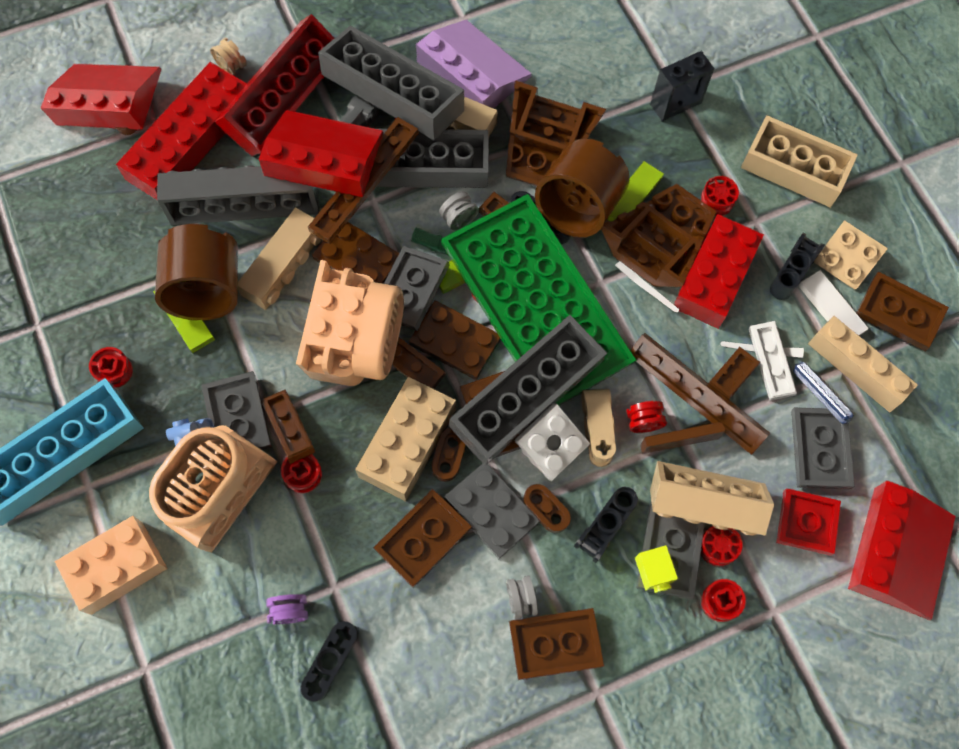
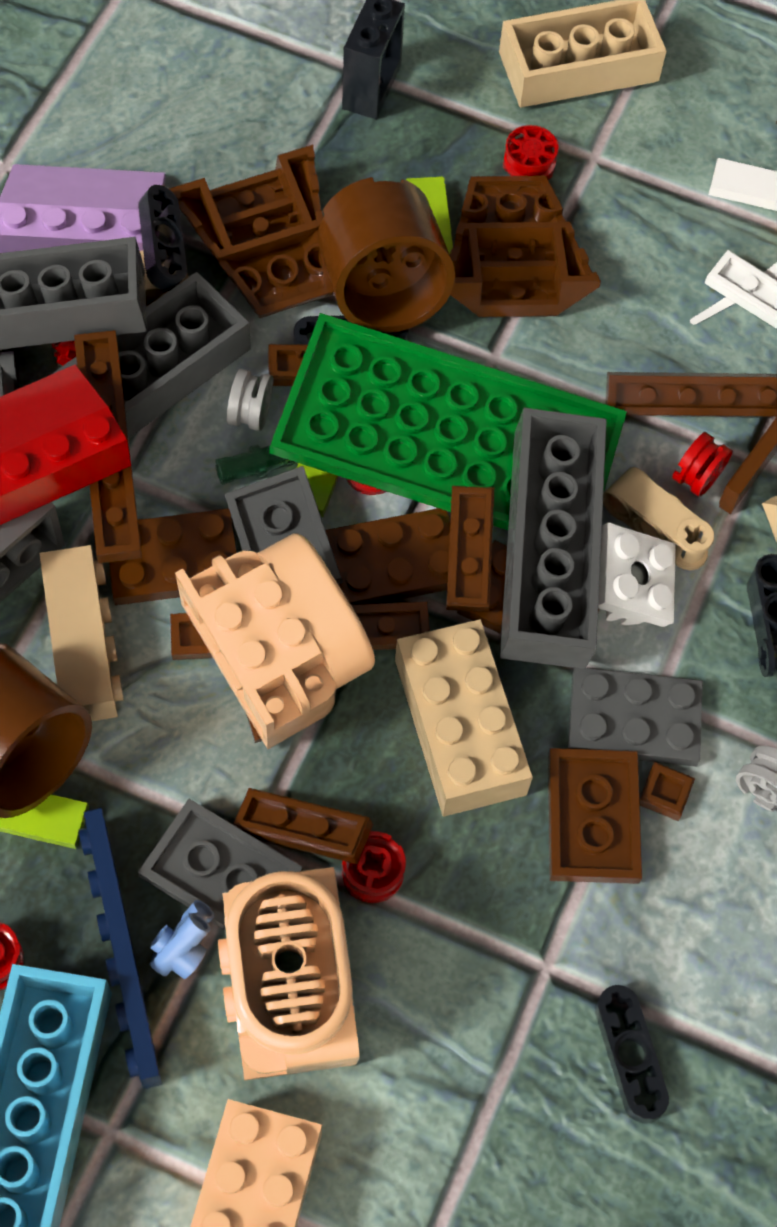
camera: 45 degrees left, 5 degrees down
medium lavender wheel [266,594,308,624] -> none
reddish brown plate [432,428,466,482] -> none
reddish brown plate [523,484,570,533] -> none
white sticker [616,261,679,312] -> none
red brick [674,214,764,329] -> none
reddish brown plate [709,347,761,400] -> none
black piece [770,232,825,300] -> none
tan bracket [814,220,888,289] -> none
none -> dark blue plate [78,808,163,1089]
none -> black beam [138,185,187,291]
none -> reddish brown tile [446,486,494,612]
none -> reddish brown tile [639,762,695,821]

